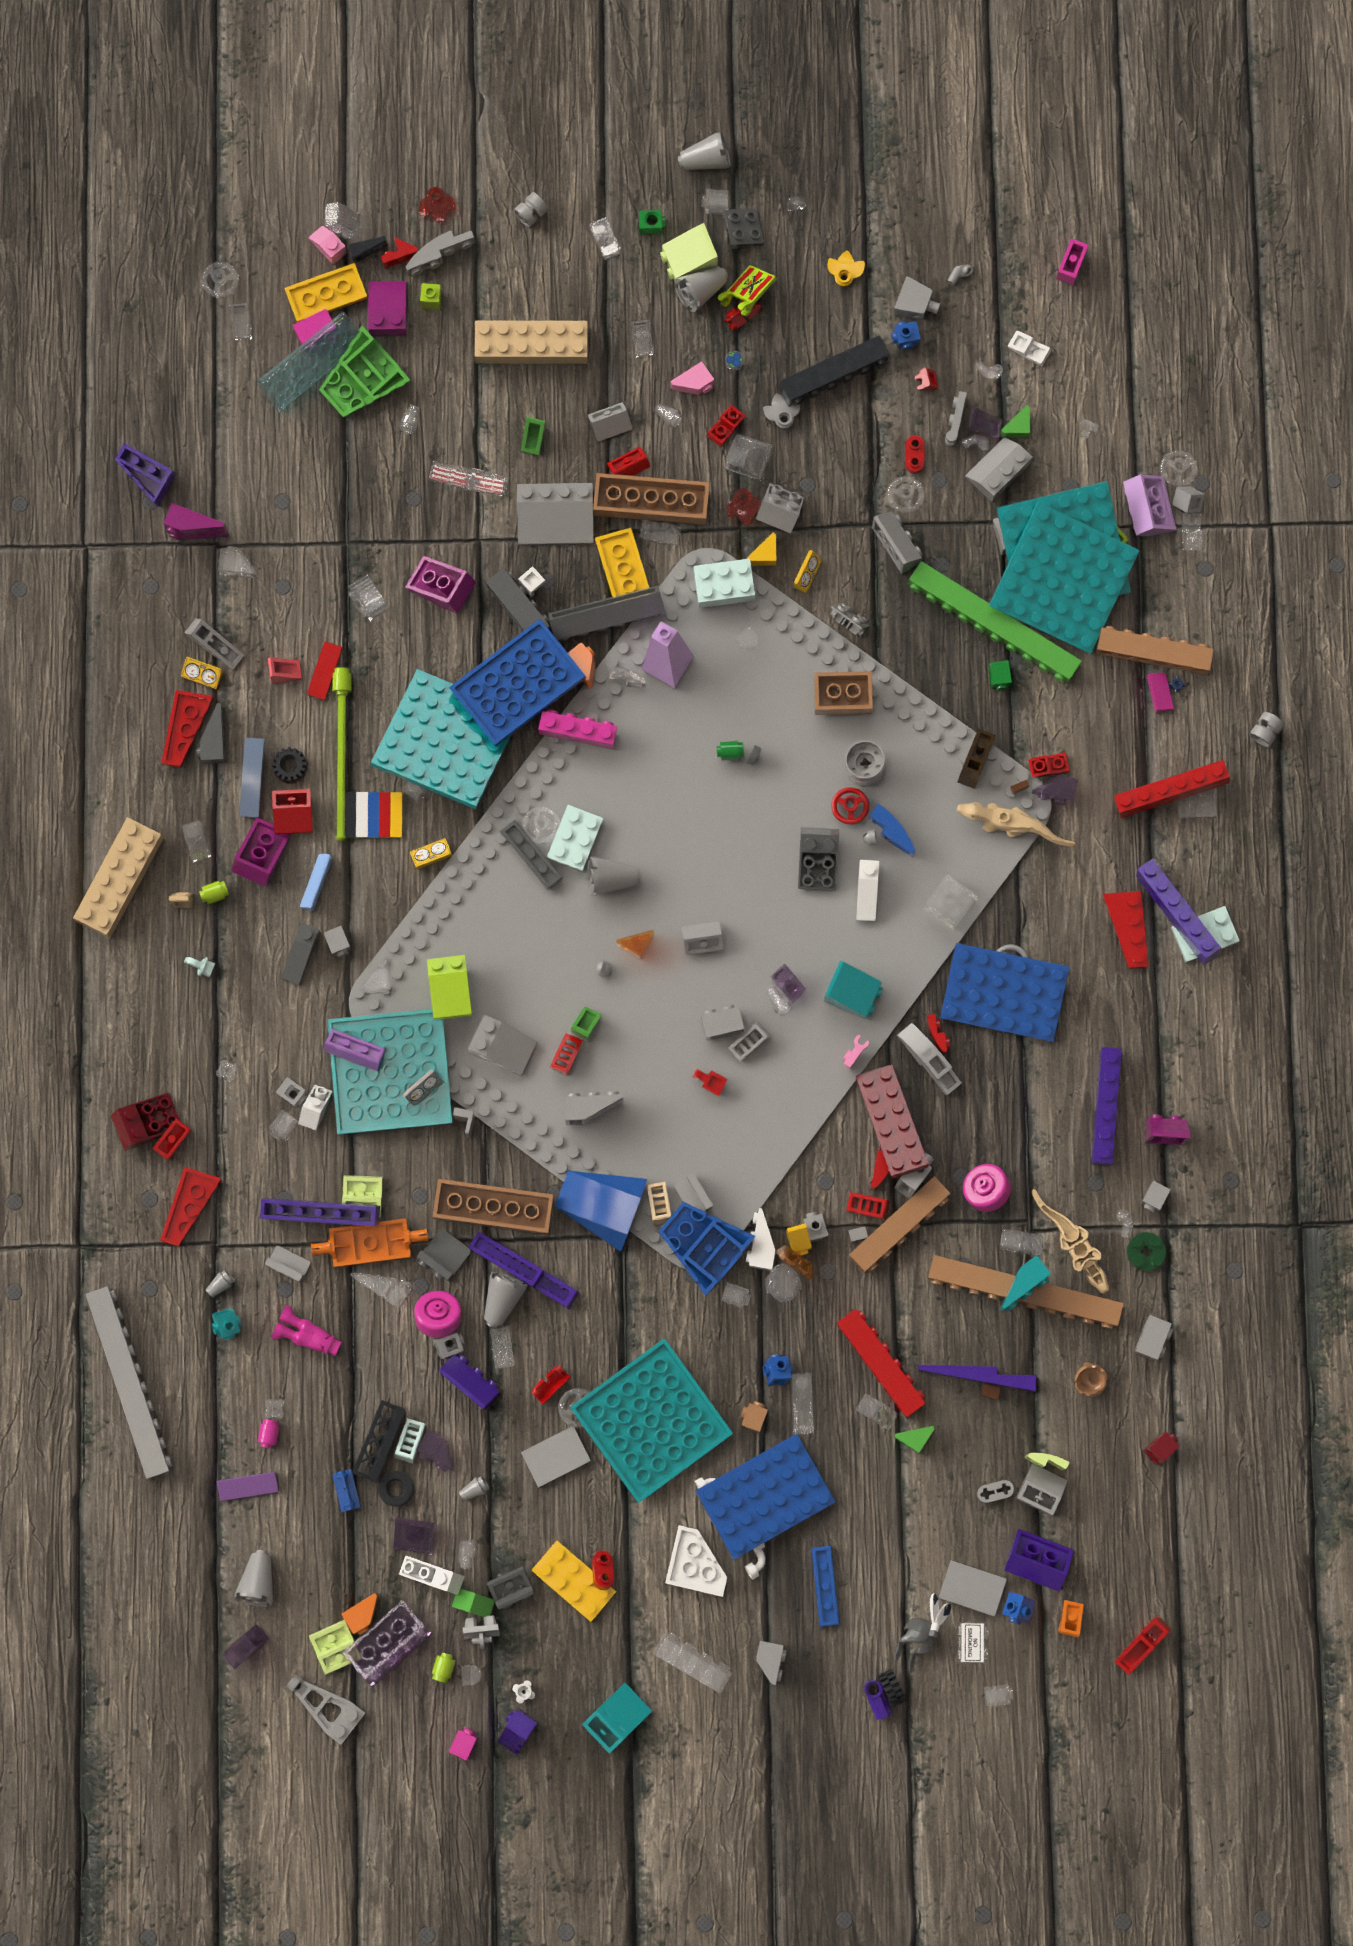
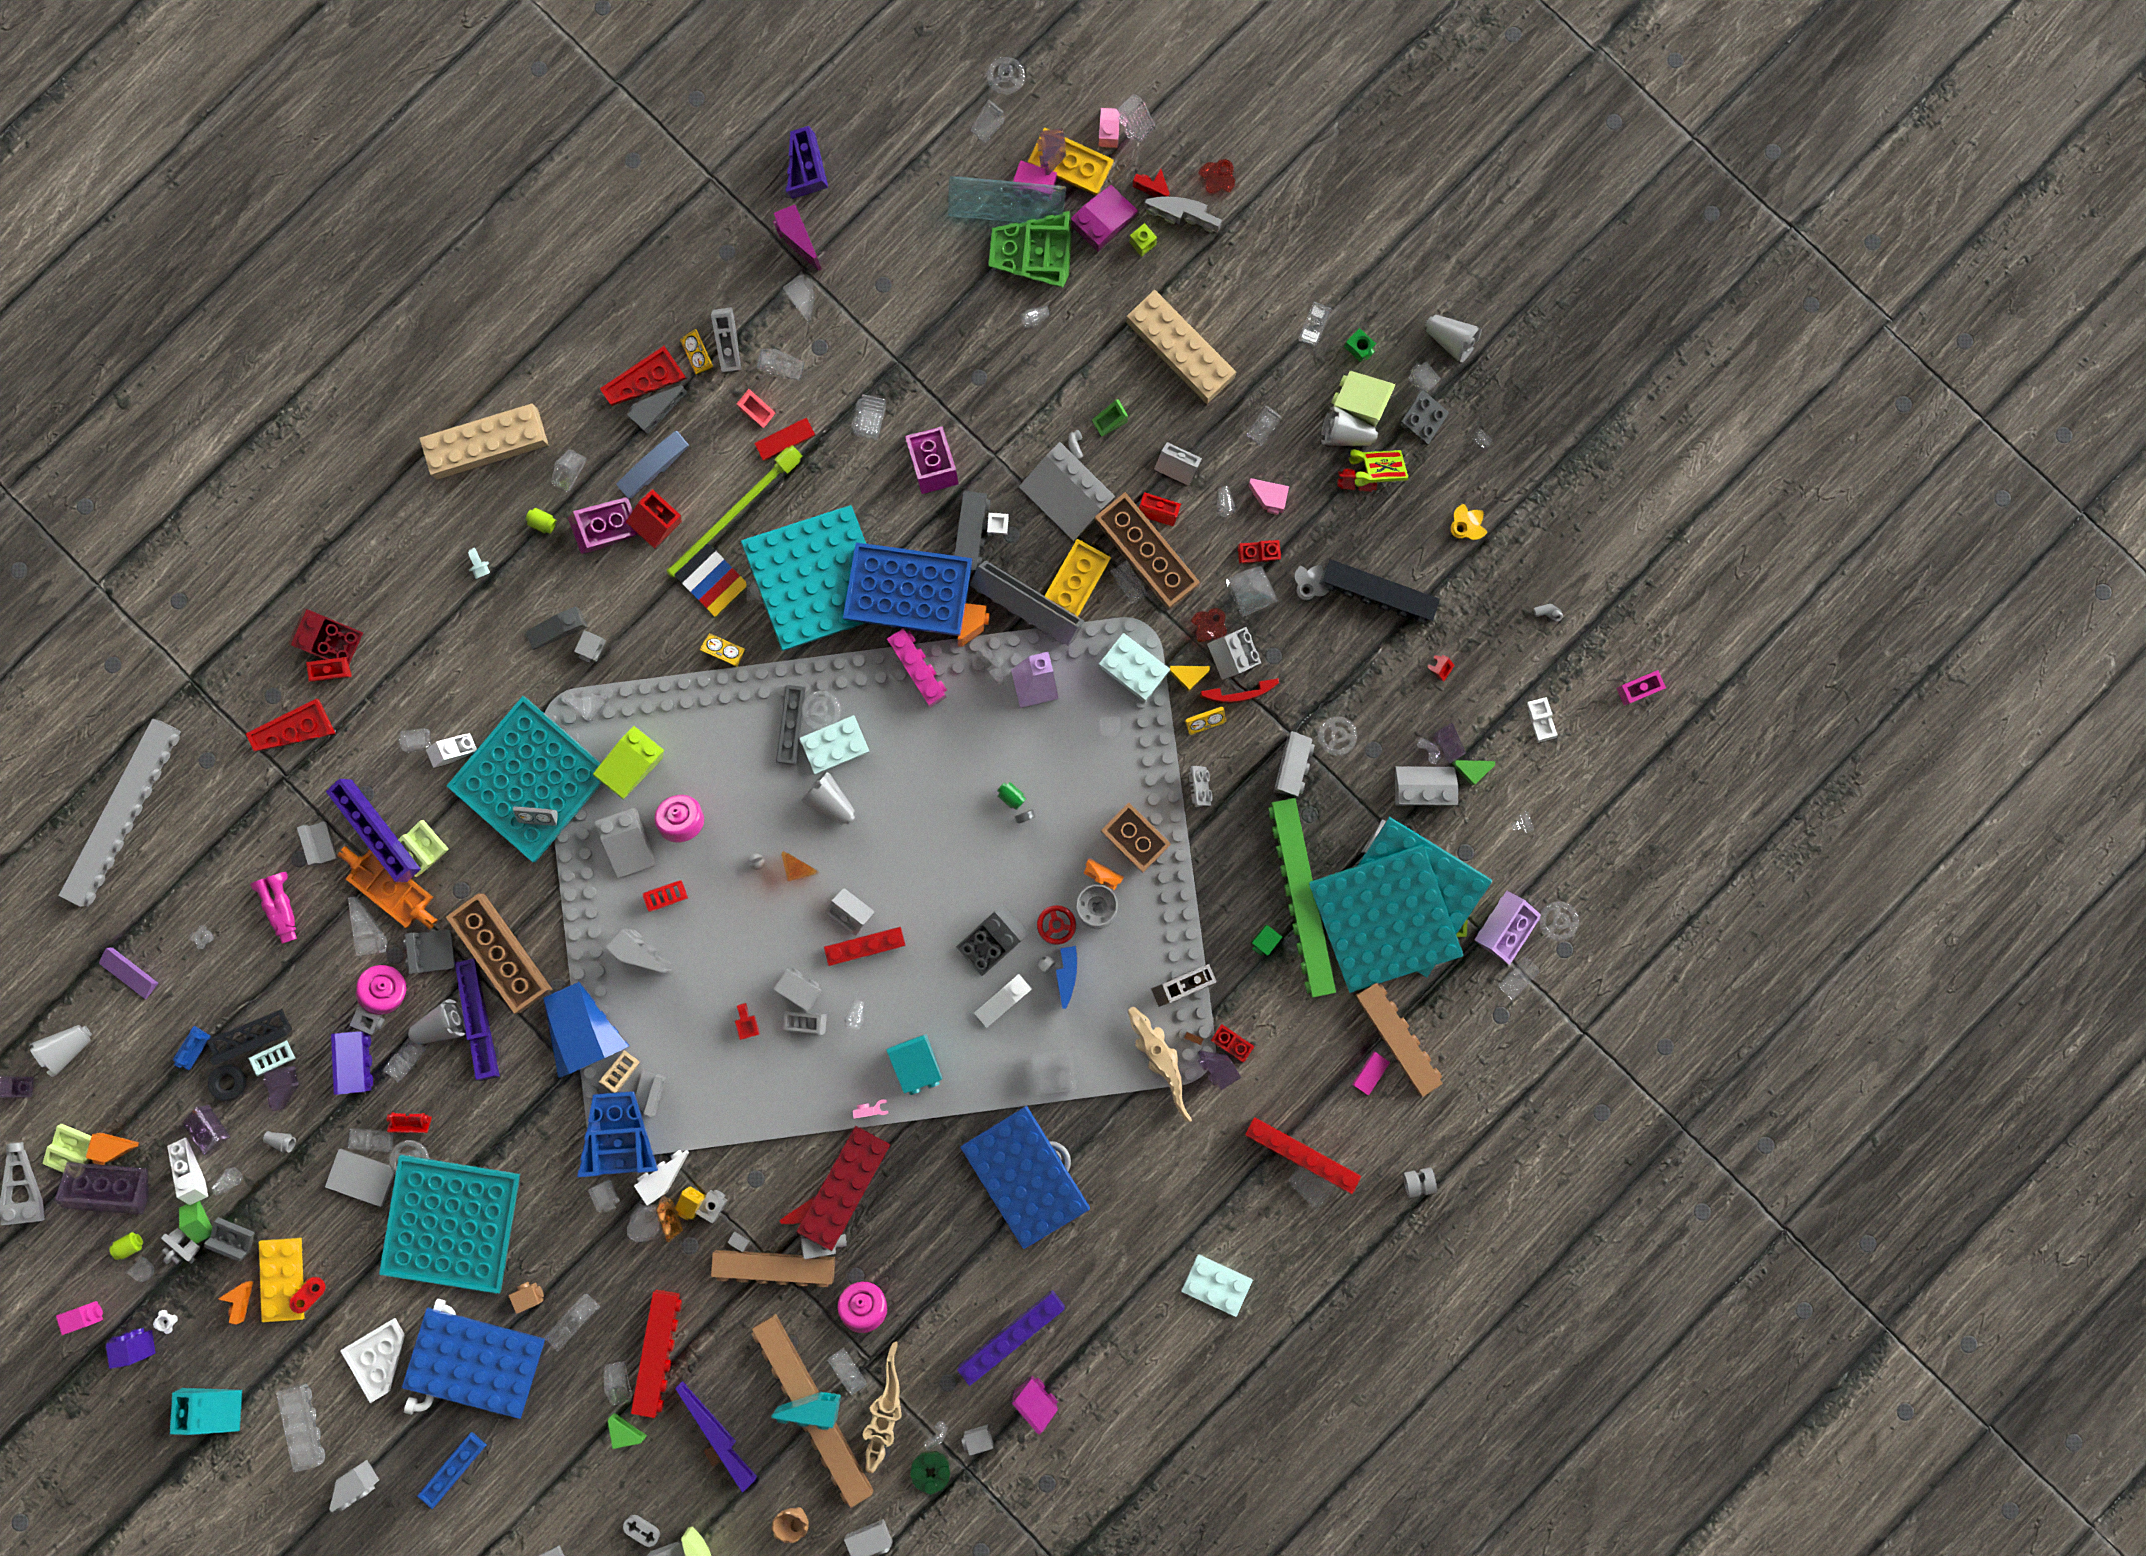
camera: 45 degrees right, 5 degrees up
tan slope [169,892,193,908] -> none
light grey cone [206,1270,235,1298] -> none
teal brick [212,1308,241,1340] -> none
clear plate [216,1060,238,1082] -> none
dark pink brick [257,1419,280,1449] -> none
black tyre [272,747,308,784] -> none
light grey brick [276,1077,307,1108] -> none
light blue slope [300,854,333,911] -> none
medium lavender slope [324,1029,386,1071] -> none
black slope [349,236,387,263] -> none
clear slope [429,461,509,496] -> none
light grey panel [453,1108,476,1139] -> none
light grey wheel [513,192,549,228] -> none
bright green slope [571,1006,602,1041] -> none
tile [725,351,744,371] -> none
blue brick [763,1354,793,1386] -> none
clear purple slope [771,963,807,1003] -> none
red slope [846,1192,890,1220] -> none
blue brick [891,321,921,350] -> none
light grey torso [893,276,940,320] -> none
light grey slope [897,1023,962,1095] -> none
red plate [905,435,925,474] -> none
red slope [927,1014,950,1054] -> none
light grey plate [945,391,967,447] -> none
clear arm [974,361,1003,379] -> none
red wing [1102,891,1148,969] -> none
dark purple brick [1136,859,1221,965] -> none
dark blue piece [1169,676,1185,693] -> none
light grey panel [1172,486,1205,513] -> none
none -> orange slope [219,1281,253,1324]
none -> clear slope [348,1128,394,1152]
none -> wheel [654,795,704,843]
none -> clear slope [756,349,805,381]
none -> red plate [824,927,906,966]
none -> slope [1037,128,1066,175]
none -> light grey arm [1069,430,1083,459]
none -> orange slope [1083,858,1124,890]
none -> red slope [1200,678,1279,703]

